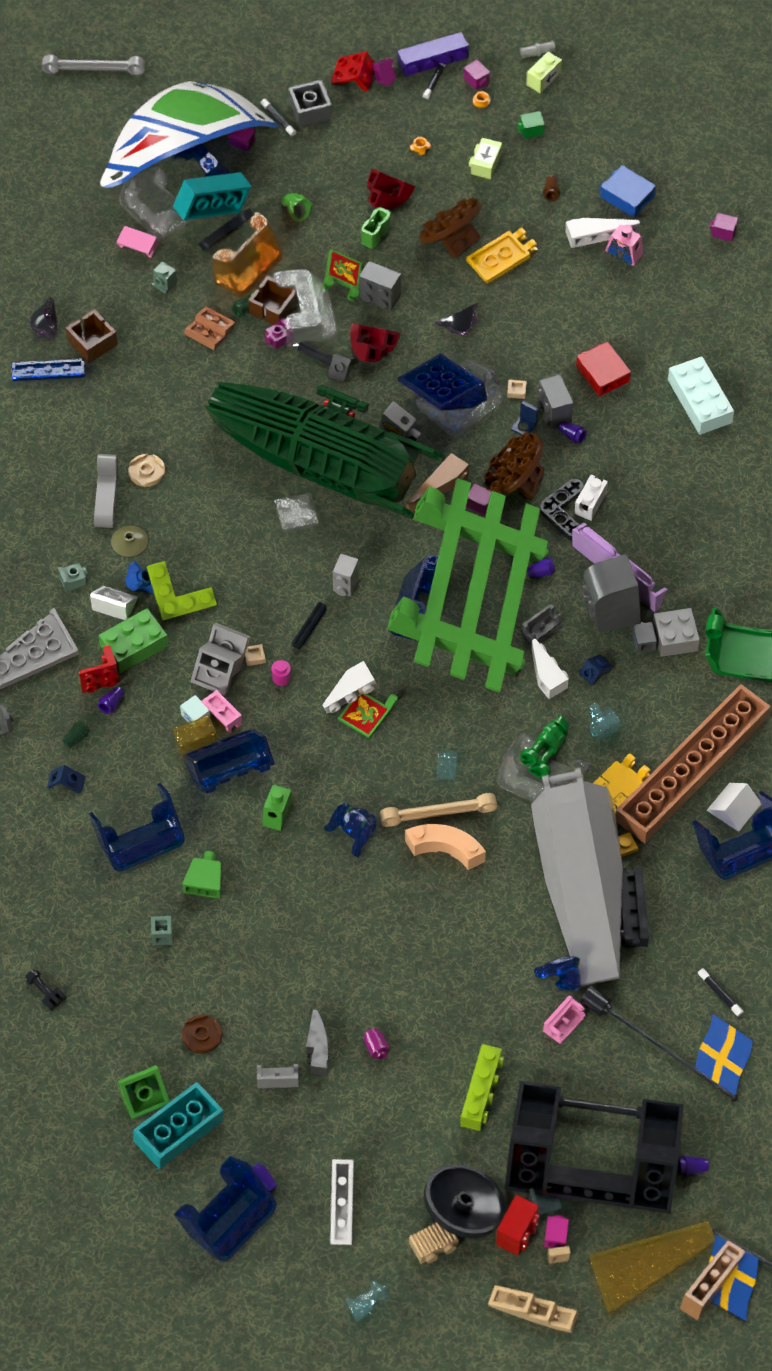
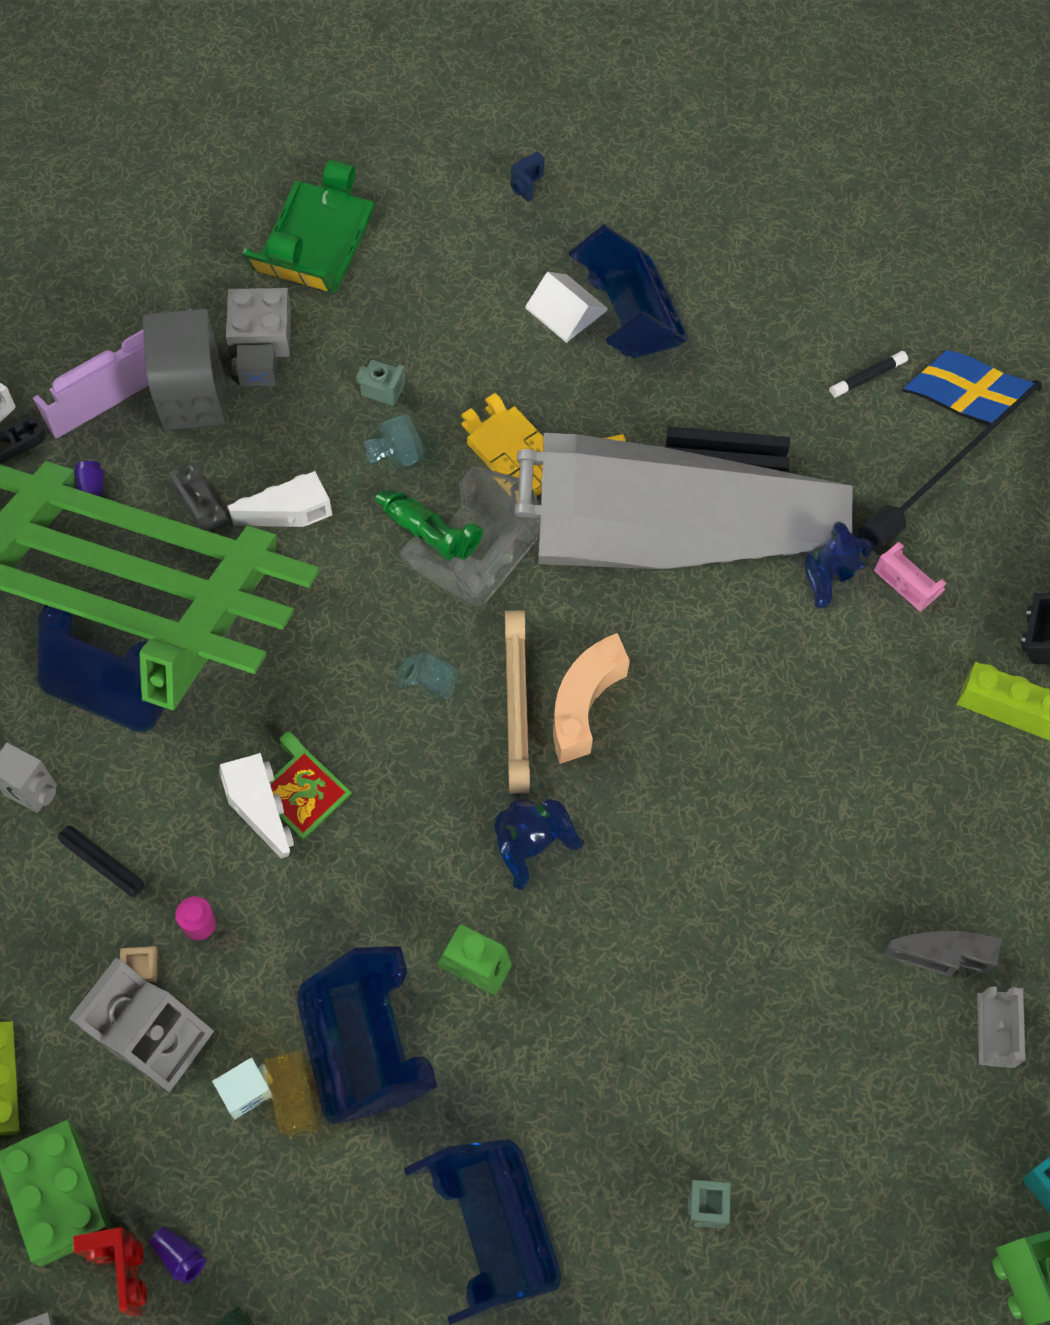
camera: 85 degrees left, 5 degrees up
reddish brown tile [181,1015,222,1054] -> none
bright green torso [182,851,222,899] -> none
bright pink hinge [202,690,242,733] -> none
magenta brick [363,1028,390,1060] -> none
dark blue bracket [579,654,614,685] -> none
nougat brick [615,684,771,844] -> none
none -> sand green brick [357,360,405,406]

